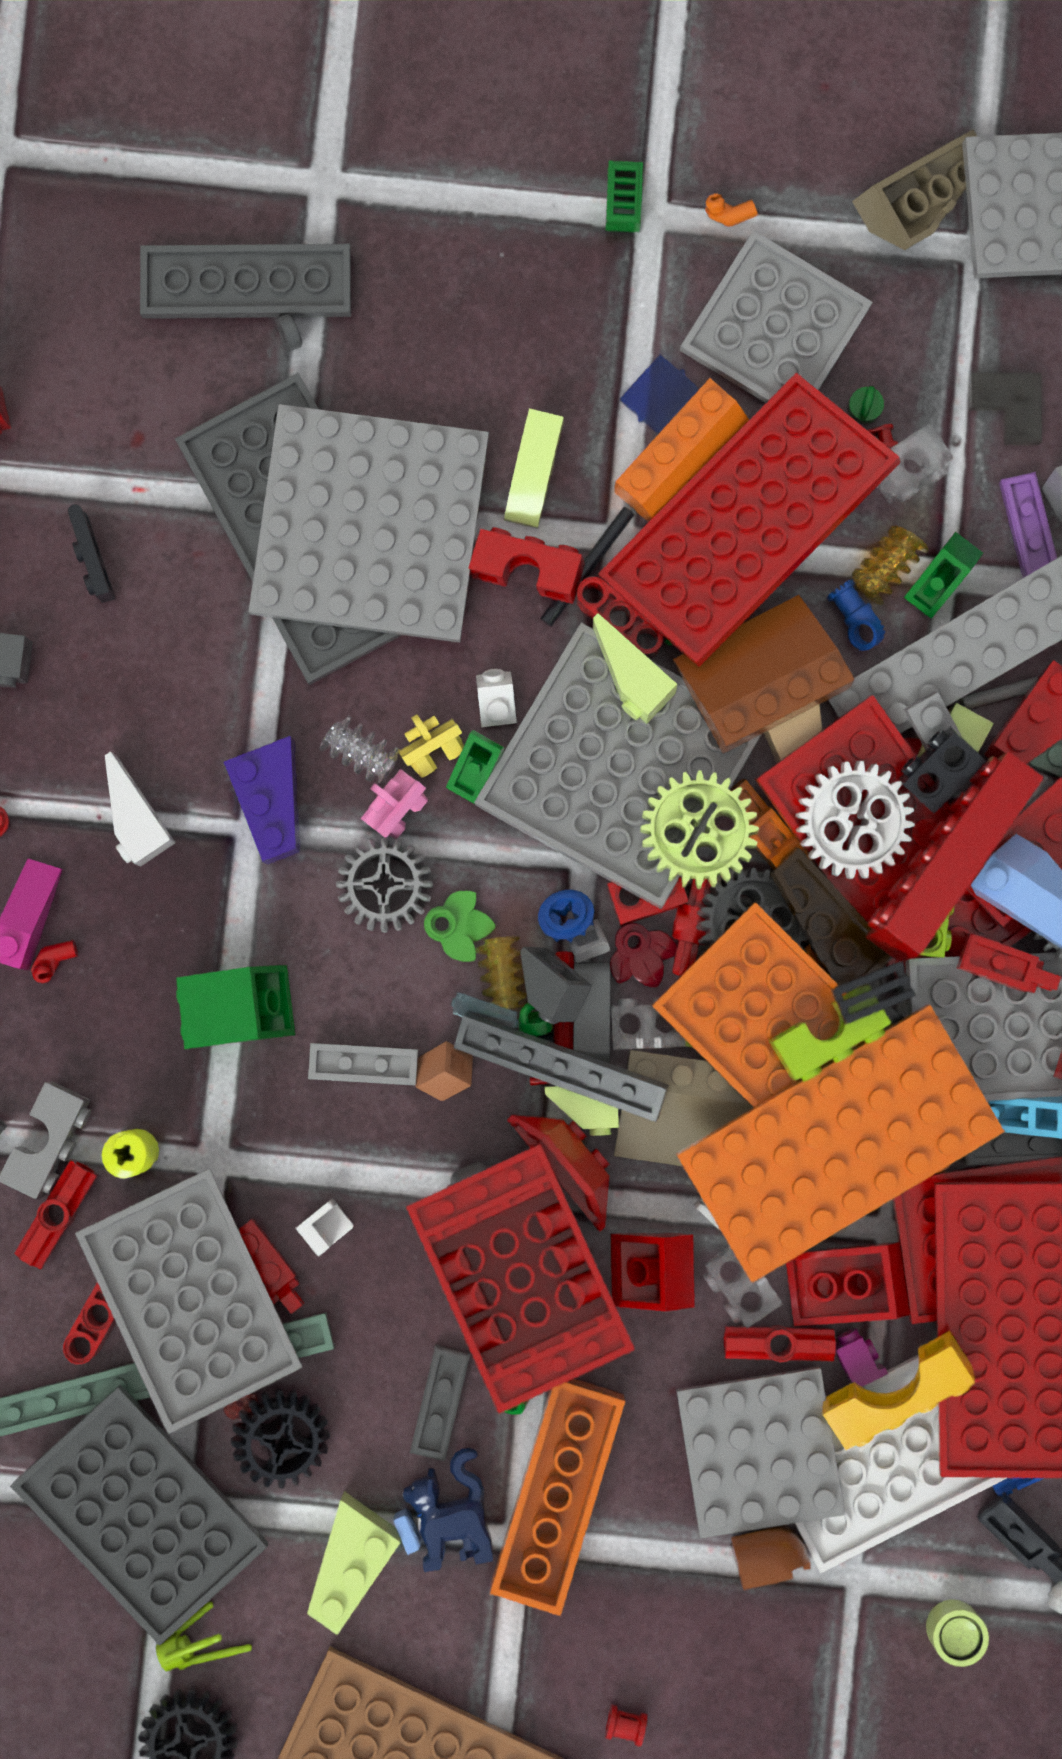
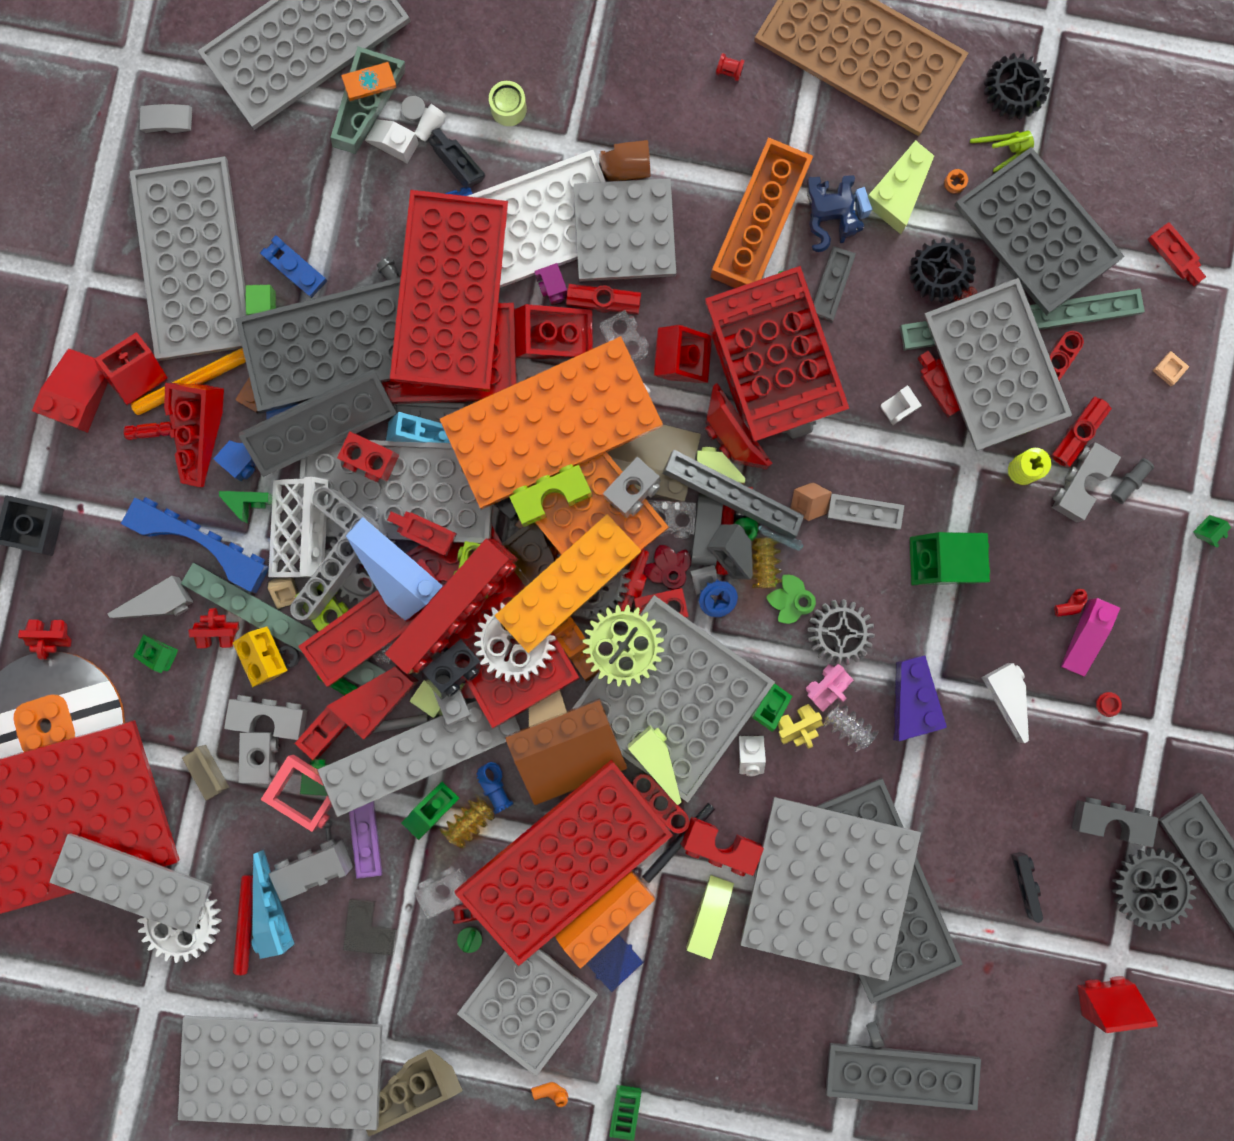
camera: 175 degrees left, 0 degrees up
yellow arch [823,1331,975,1450] -> none
black tile [831,961,916,1024] -> none
none -> light orange plate [494,514,641,654]
none -> light grey brick [603,457,661,518]
none -> orange bush [944,169,968,194]

